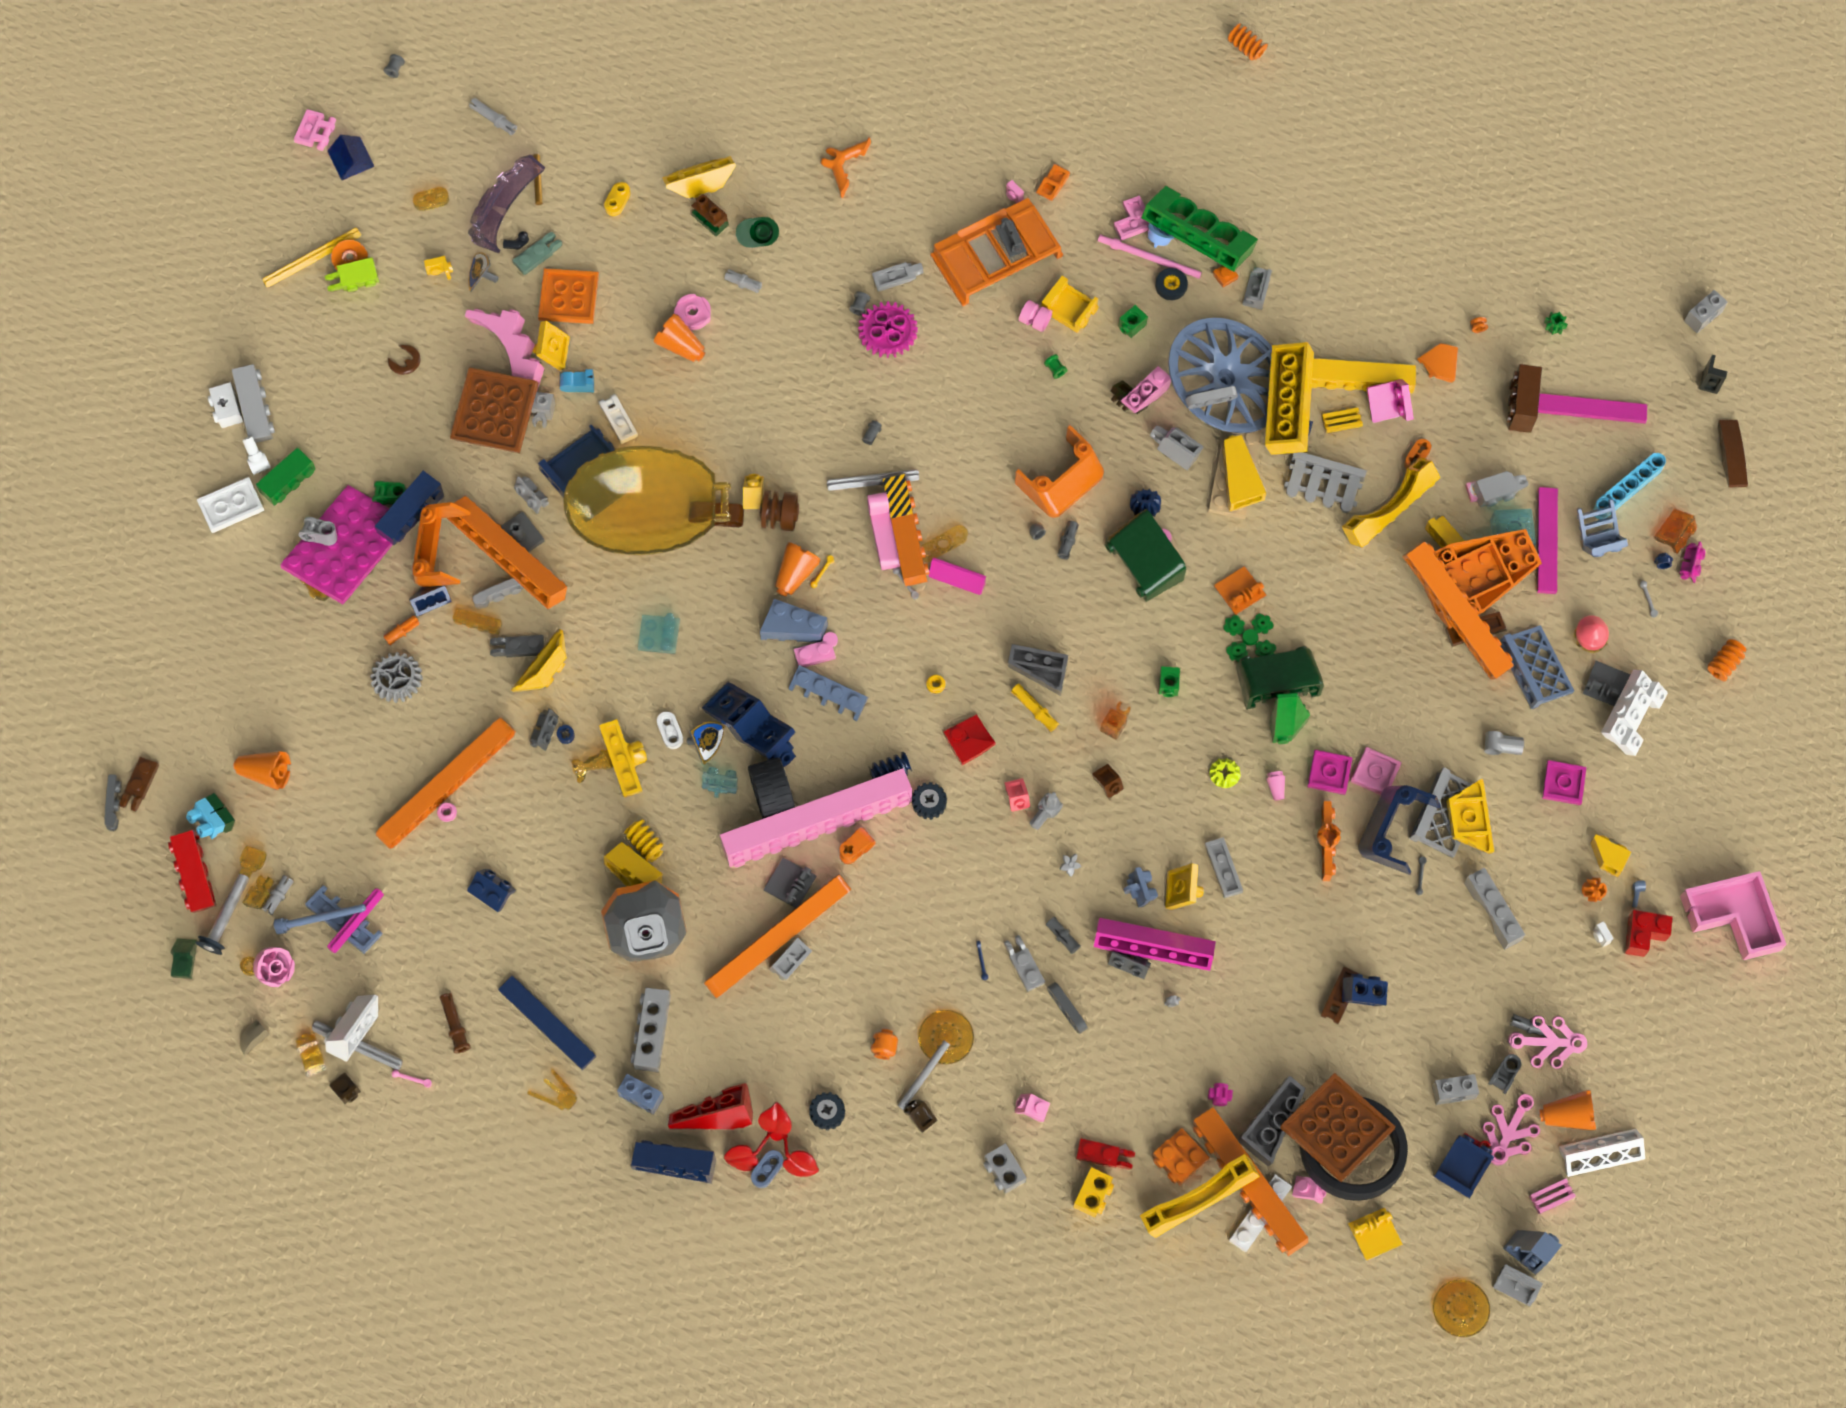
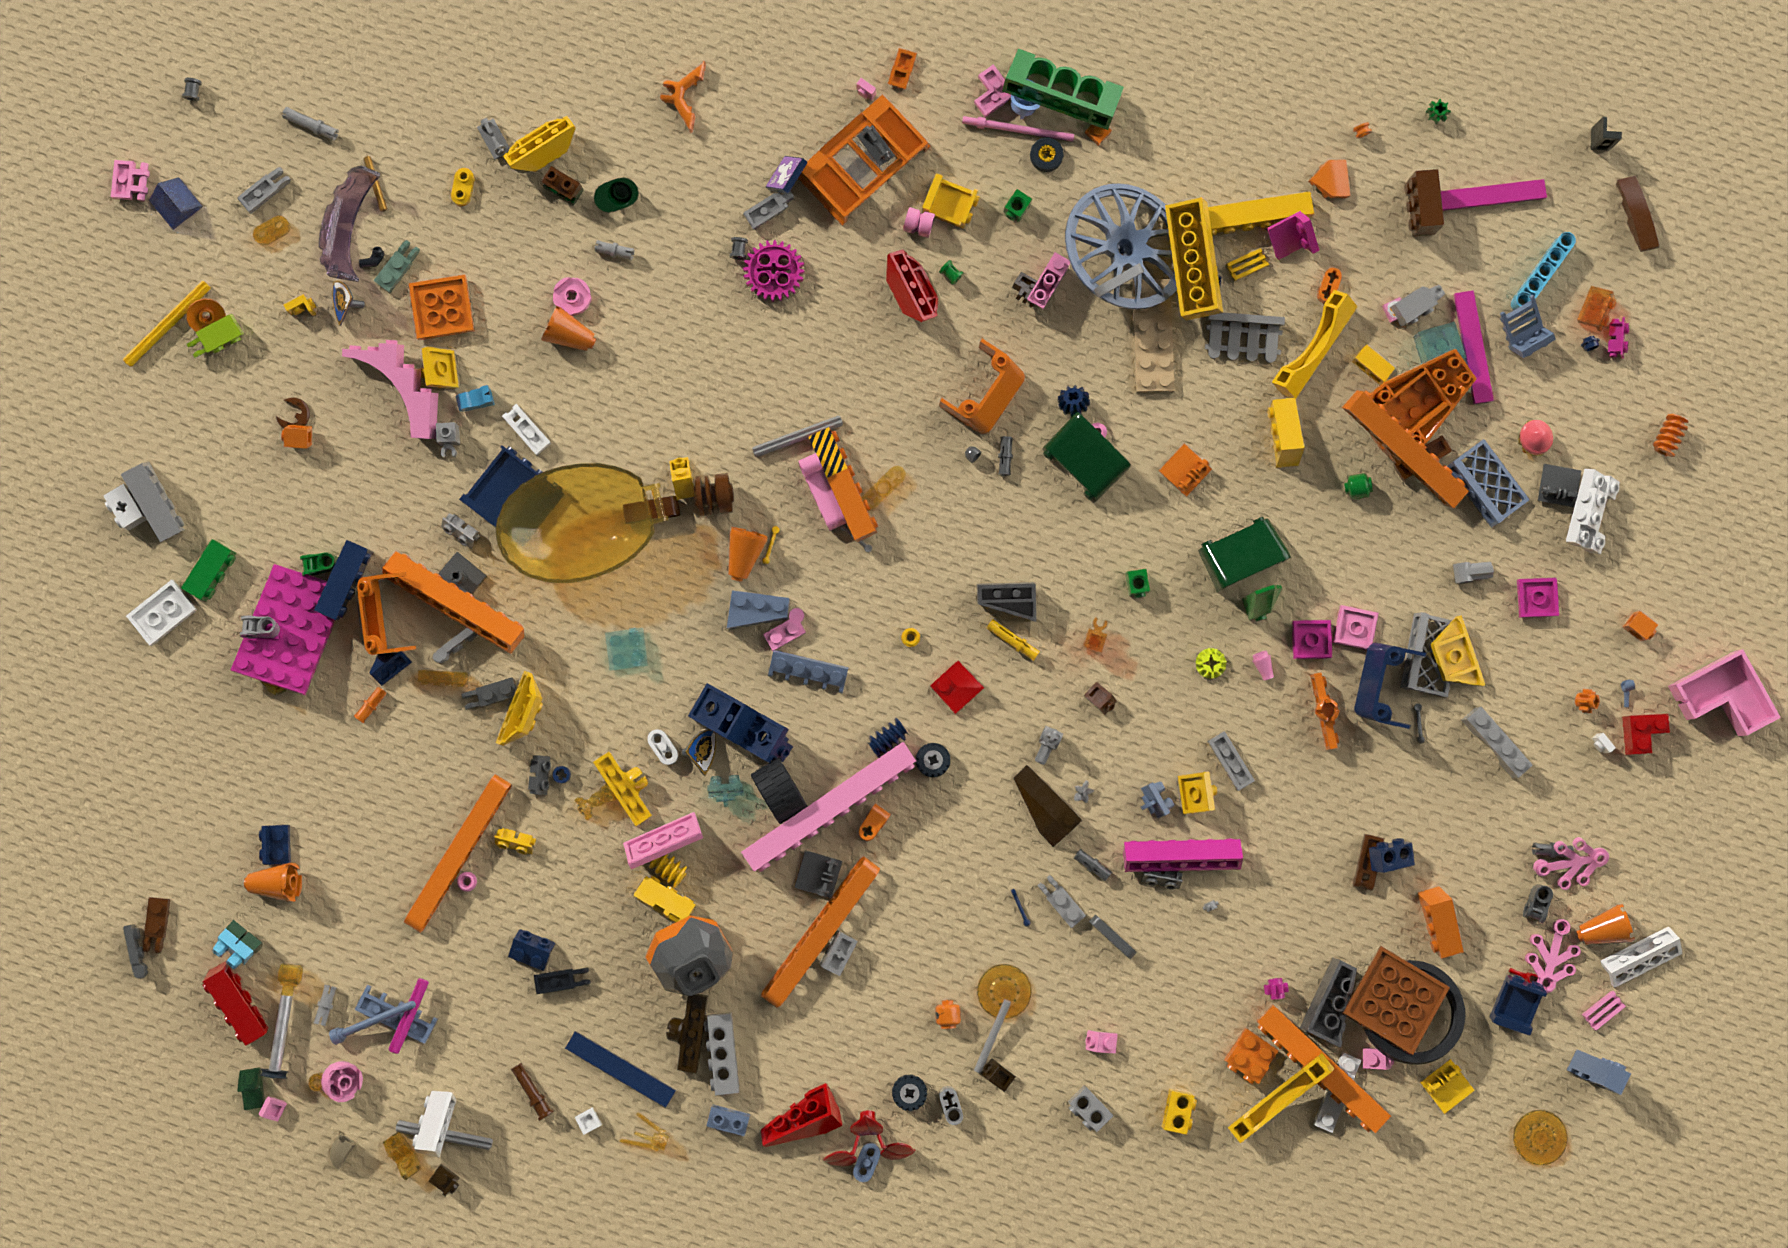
camera: 20 degrees left, 15 degrees up
white pin [242,436,271,475] -> none
clear yellow plate [242,875,274,909] -> none
light grey gear [370,652,423,703] -> none
bright pink hinge [391,1070,432,1088] -> none
dark orange plate [450,367,539,454] -> none
dark blue wedge [631,1140,716,1184] -> none
dark grey pin [862,420,882,445] -> none
dark pink slope [929,558,986,595] -> none
coral bracket [1004,778,1030,812] -> none
red hinge [1076,1138,1135,1170] -> none
light grey hinge [1150,425,1203,470] -> none
yellow slope [1222,435,1266,511] -> none
green plant [1223,614,1276,662] -> none
light grey hinge [1243,267,1272,310] -> none
light grey brick [1432,1074,1479,1105] -> none
light grey hinge [1493,1264,1543,1307] -> none
yellow slope [1590,834,1631,877] -> none
light grey hinge [1640,581,1658,618] -> none
light grey brick [1684,290,1728,333] -> none
none -> light grey hinge [237,167,291,214]
none -> dark blue bracket [259,825,291,865]
none -> bright pink plate [259,1096,287,1122]
none -> orange brick [281,425,312,449]
none -> light grey hinge [477,118,510,159]
none -> yellow hinge [494,828,536,855]
none -> black hinge [534,967,591,995]
none -> white plate [575,1107,602,1135]
none -> bright pink tile [623,812,703,870]
none -> dark brown plate [666,994,709,1074]
none -> tile [766,156,807,194]
none -> red wedge [886,249,938,322]
none -> light grey beam [939,1086,963,1125]
none -> dark brown wedge [1013,765,1082,847]
none -> yellow wedge [1268,398,1304,468]
none -> green head [1344,473,1373,499]
none -> orange wedge [1417,886,1464,959]
none -> orange brick [1622,611,1658,641]

